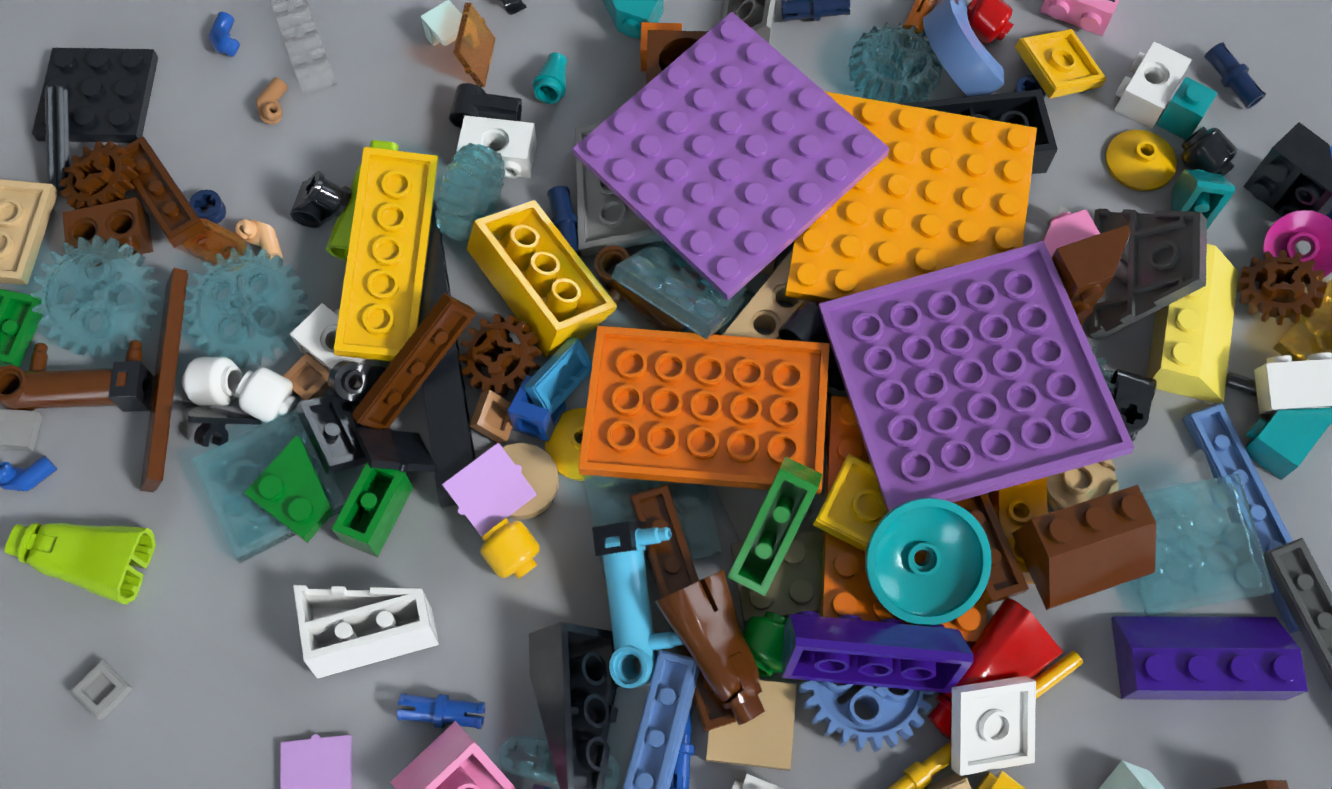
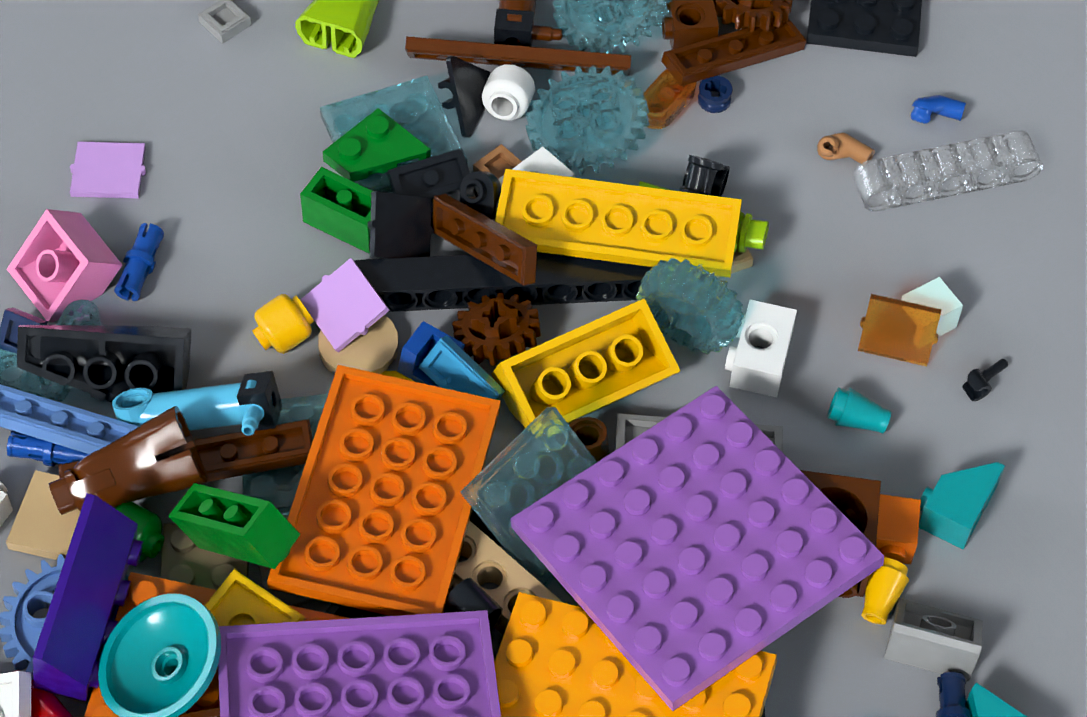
camera: 95 degrees right, 10 degrees down
light nougat arm [235,219,283,263] -> none
white head [235,367,297,424] -> none
white wedge [293,585,439,679] -> none
black piece [449,83,522,129] -> none
medium nougat plate [469,390,513,443] -> none
dark blue pin [547,186,582,257] -> none

